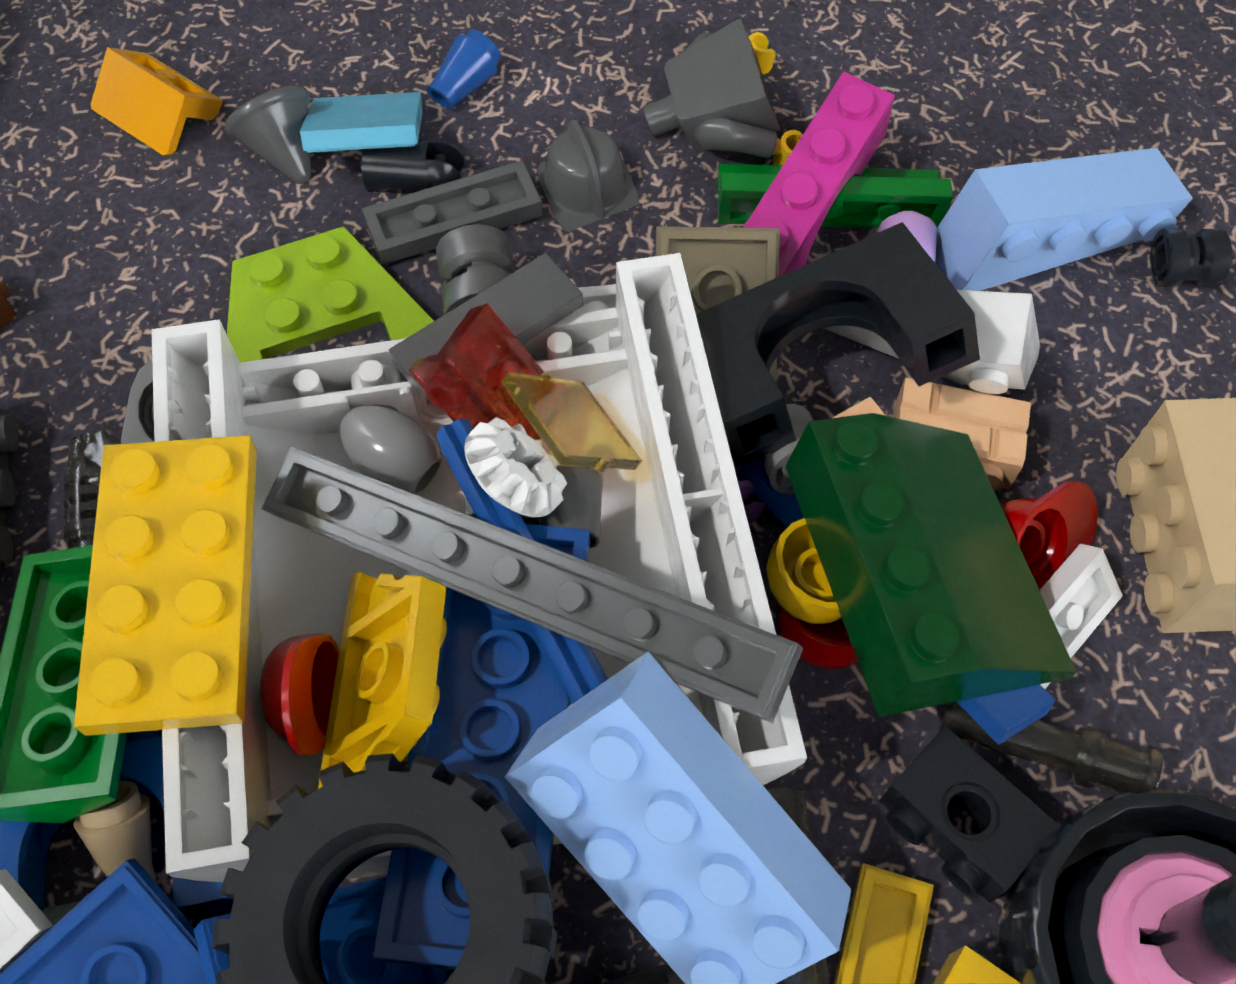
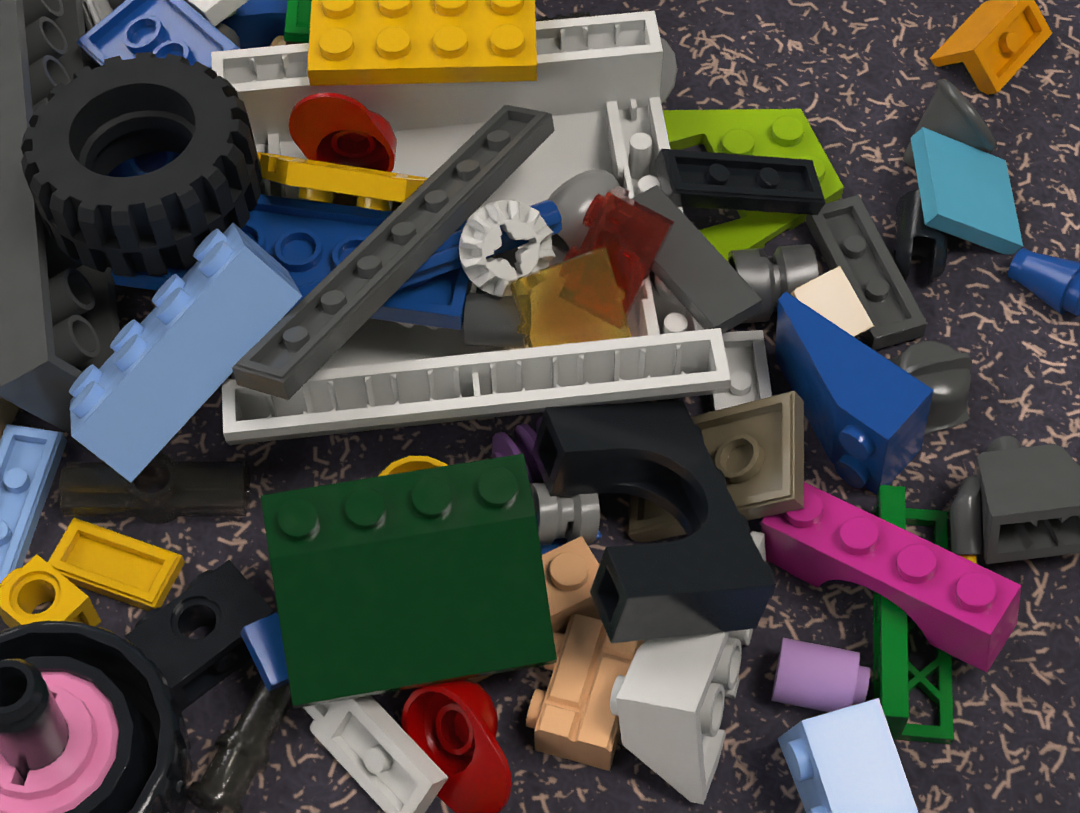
camera: 95 degrees right, 5 degrees down
none -> black tile [654,149,826,215]
none -> blue slope [775,292,934,495]
none -> tan panel [791,266,874,338]

